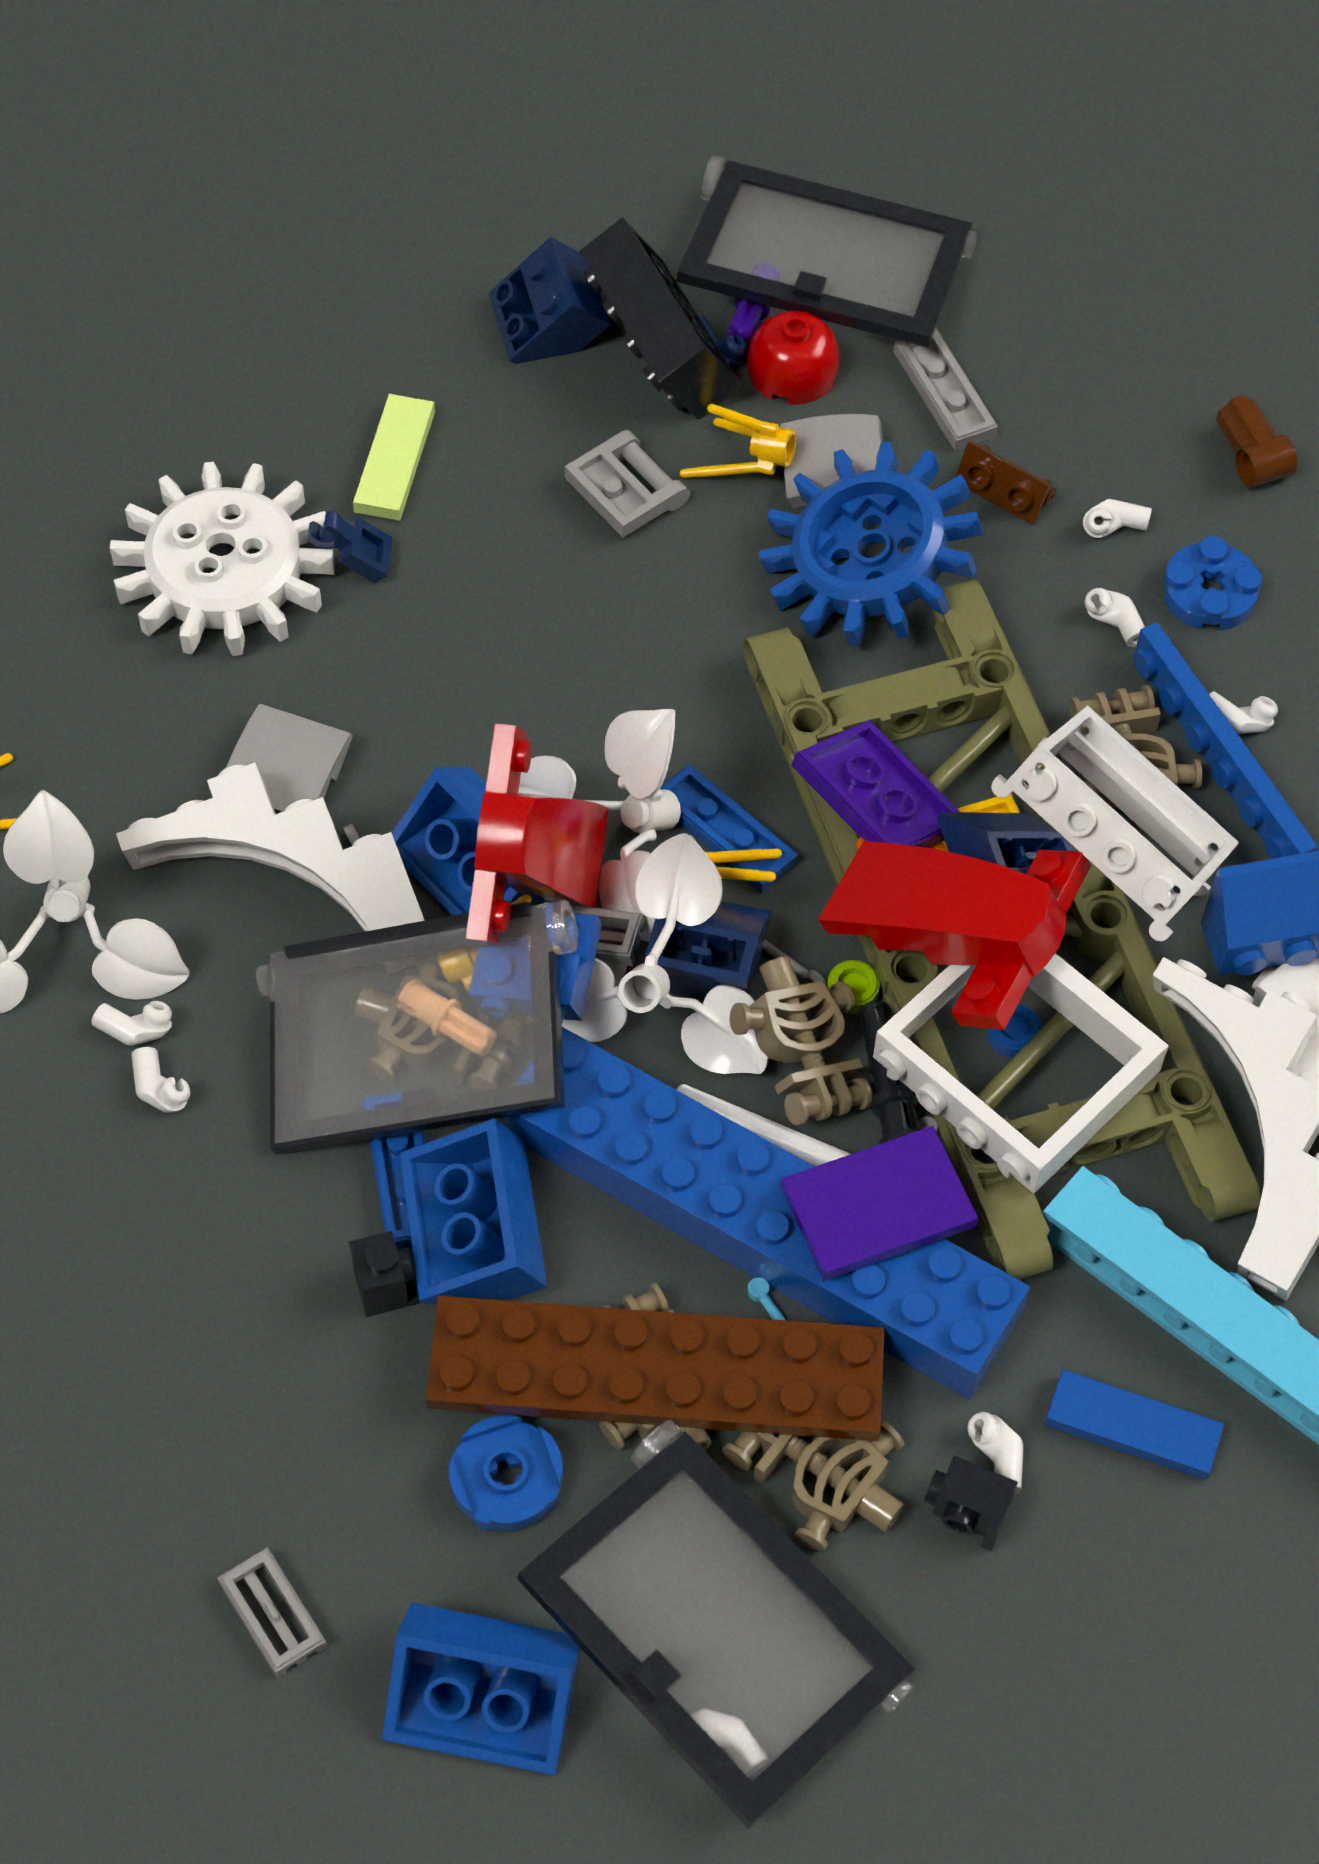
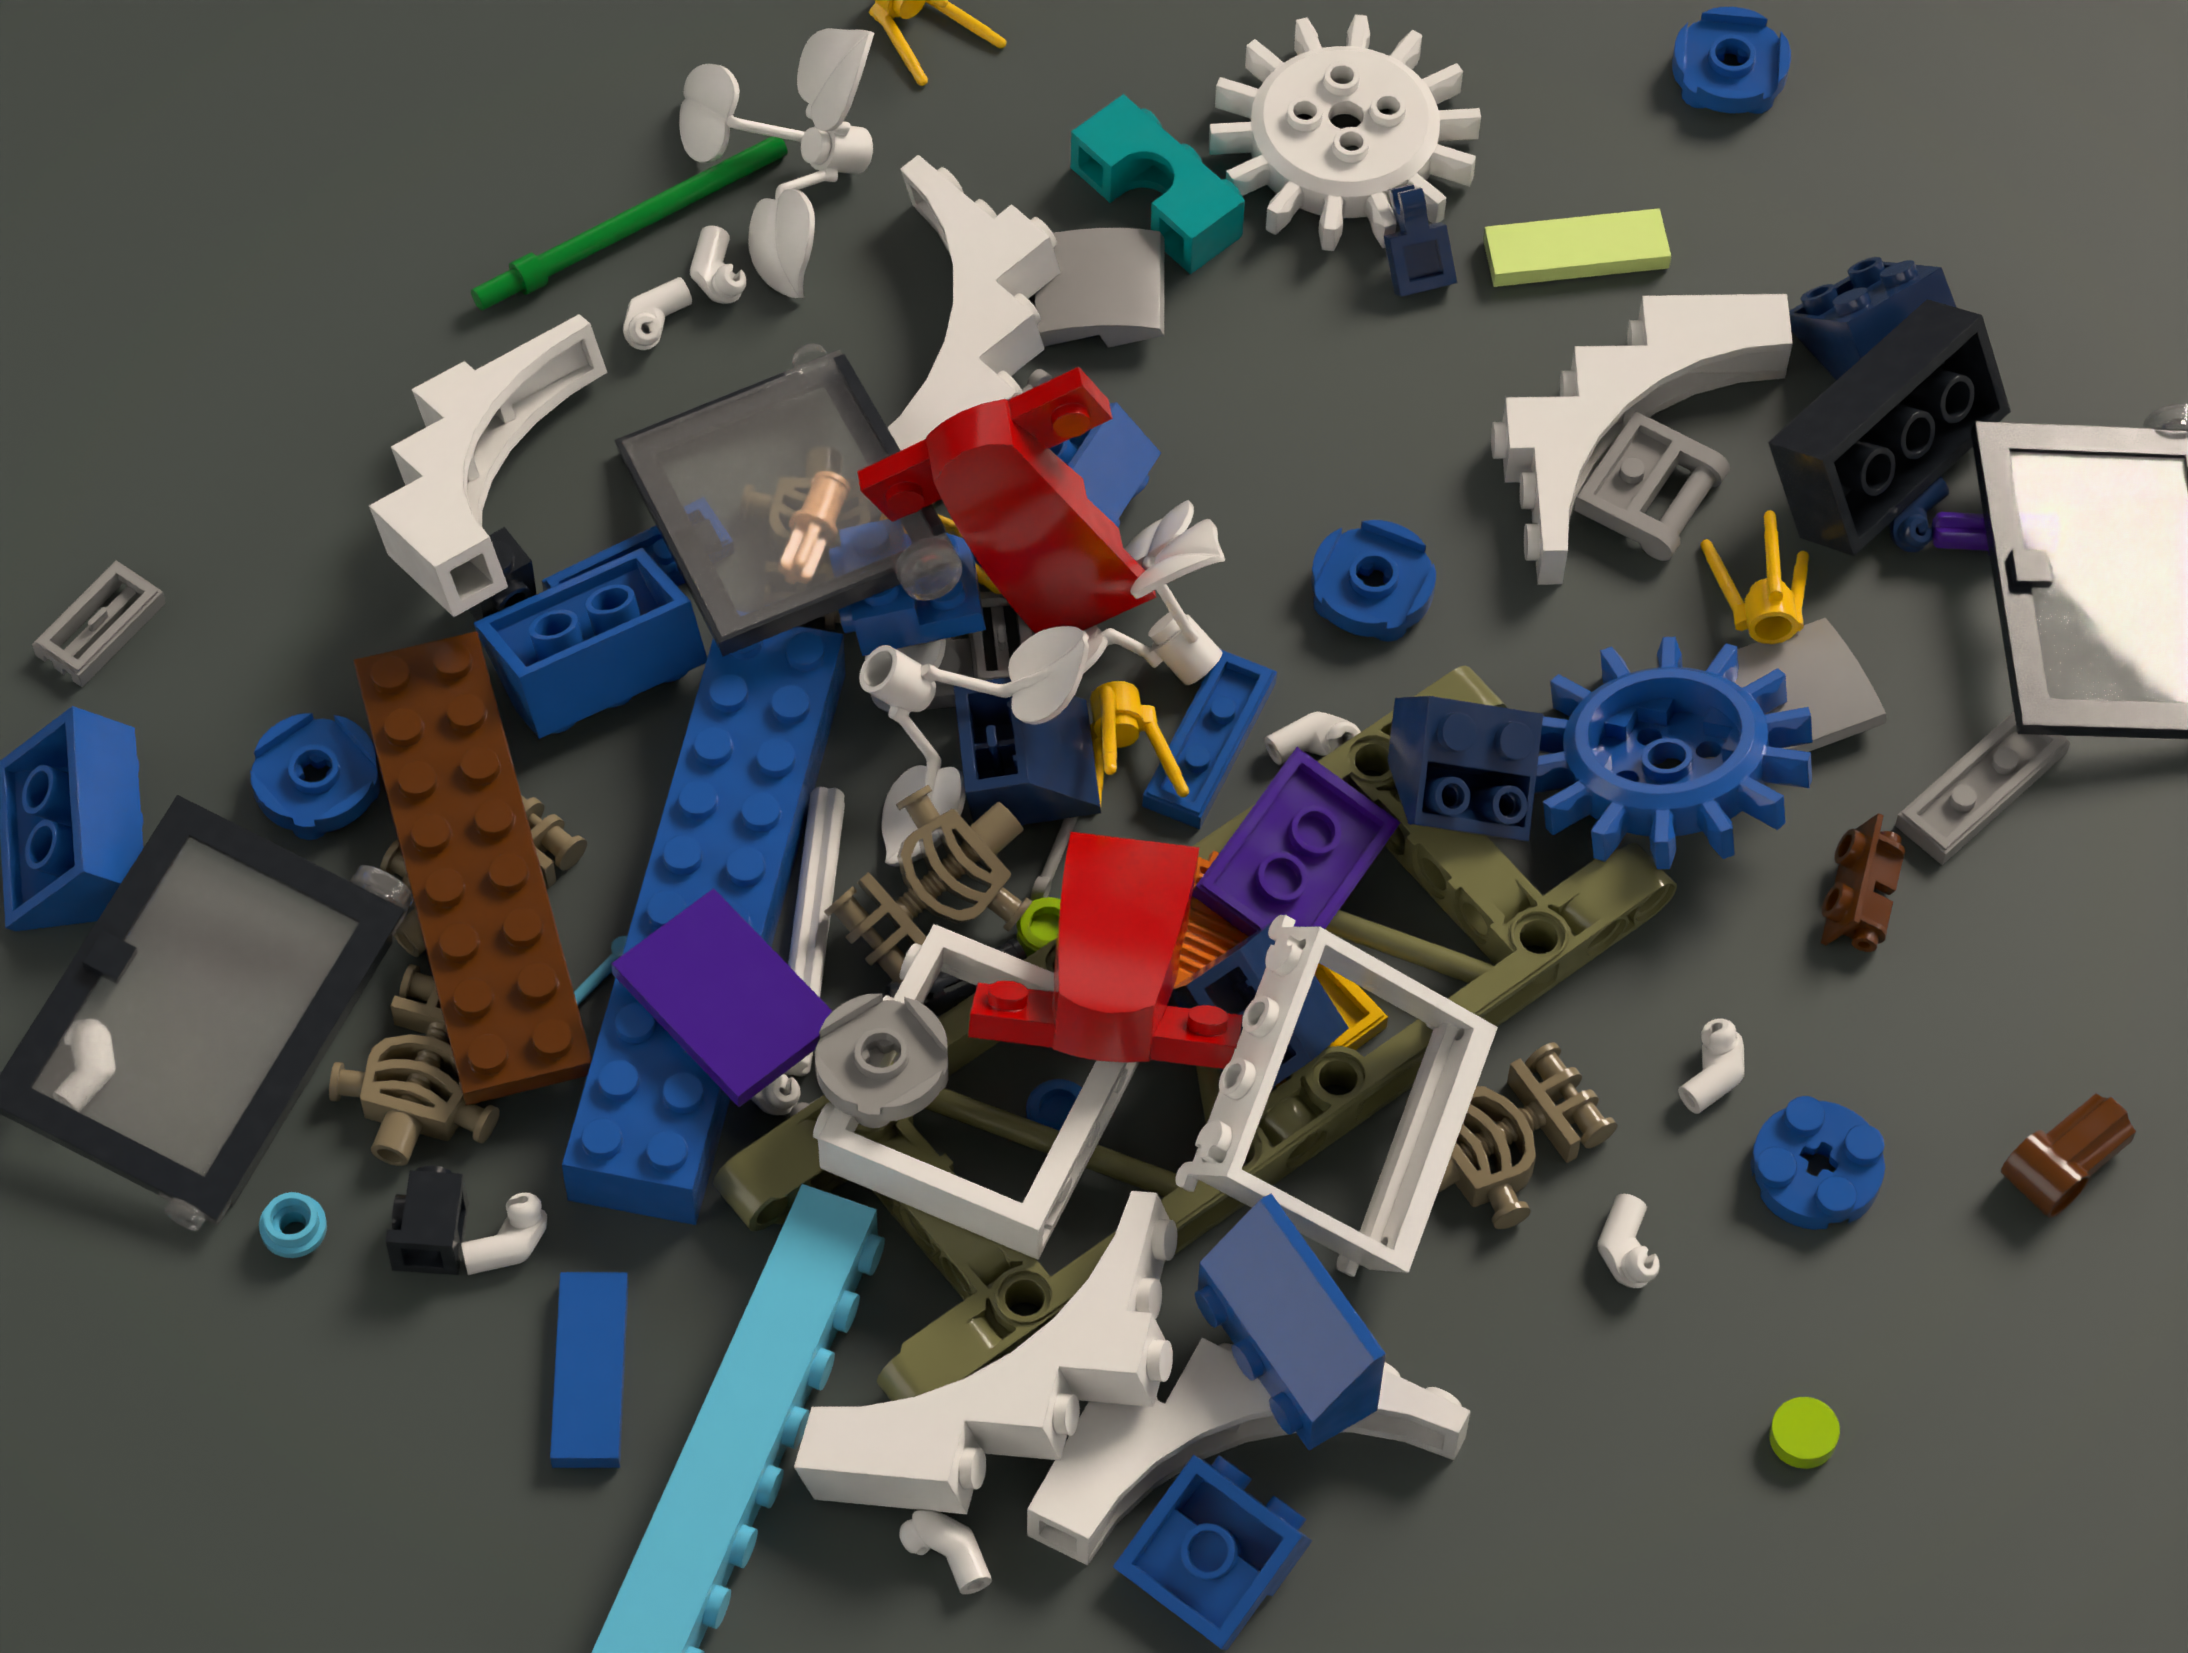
camera: 70 degrees right, 0 degrees up
red cylinder [747,310,840,405] -> none
white arm [1083,499,1152,538] -> none
blue plate [1133,623,1318,859] -> none
none -> medium azure plate [259,1192,327,1258]
none -> white arch [369,314,607,617]
none -> green bar [471,136,788,311]
none -> light grey plate [815,994,949,1128]
none -> teal arch [1070,94,1245,275]
none -> white arm [1264,711,1361,765]
none -> blue plate [1311,520,1436,642]
none -> dark blue slope [1388,696,1543,841]
none -> white arch [1491,294,1793,585]
none -> blue plate [1672,7,1791,114]

